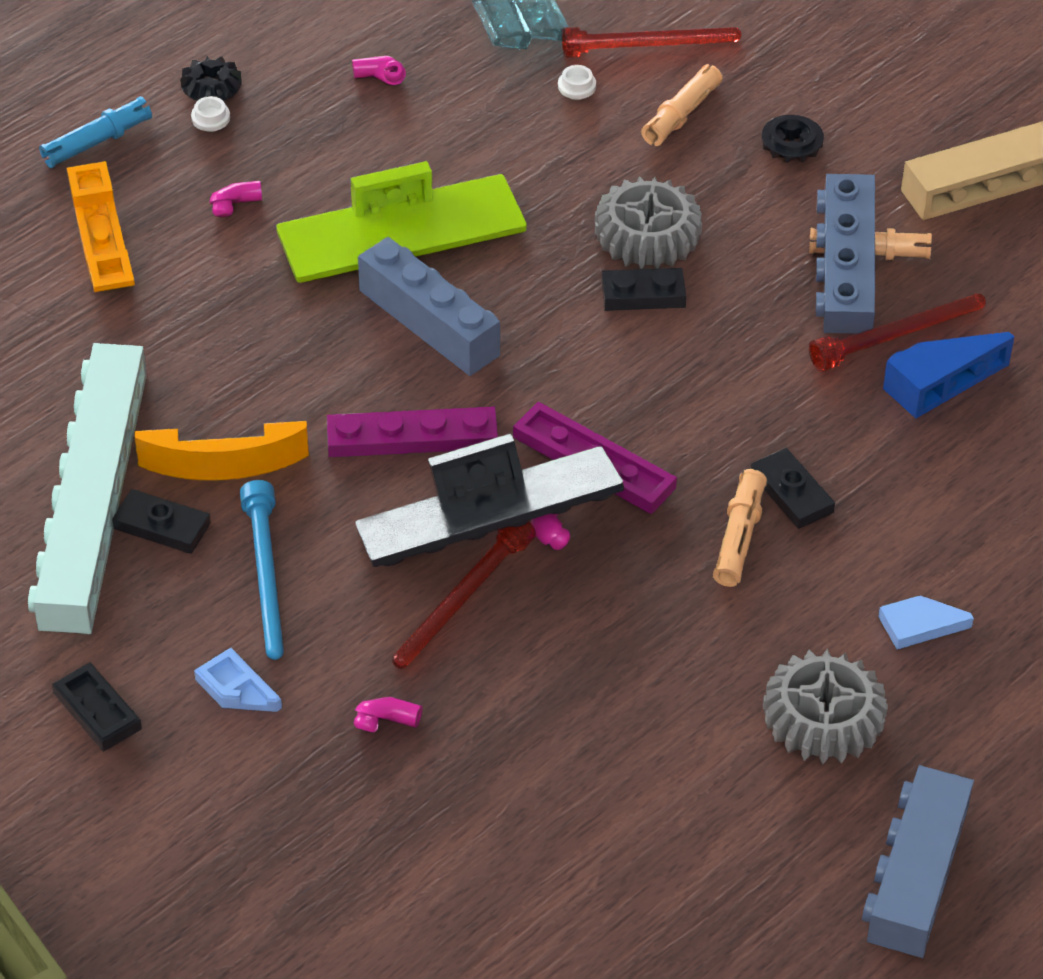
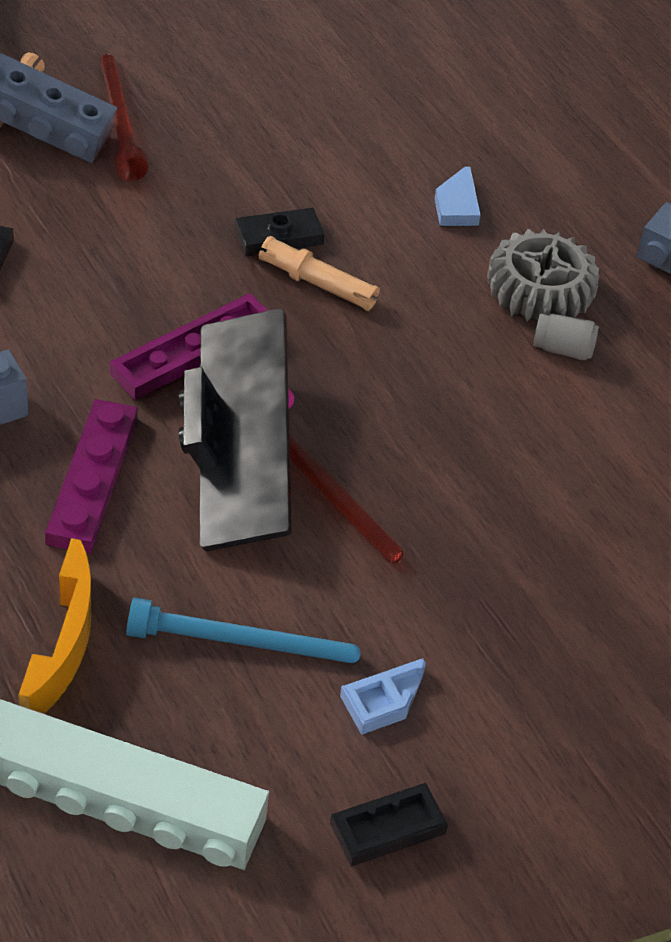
camera: 80 degrees left, 0 degrees up
black plate [112,489,211,554] -> none
dark pink arm [354,697,423,732] -> none
blue slope [883,332,1014,419] -> none
none -> light grey piece [533,313,599,361]

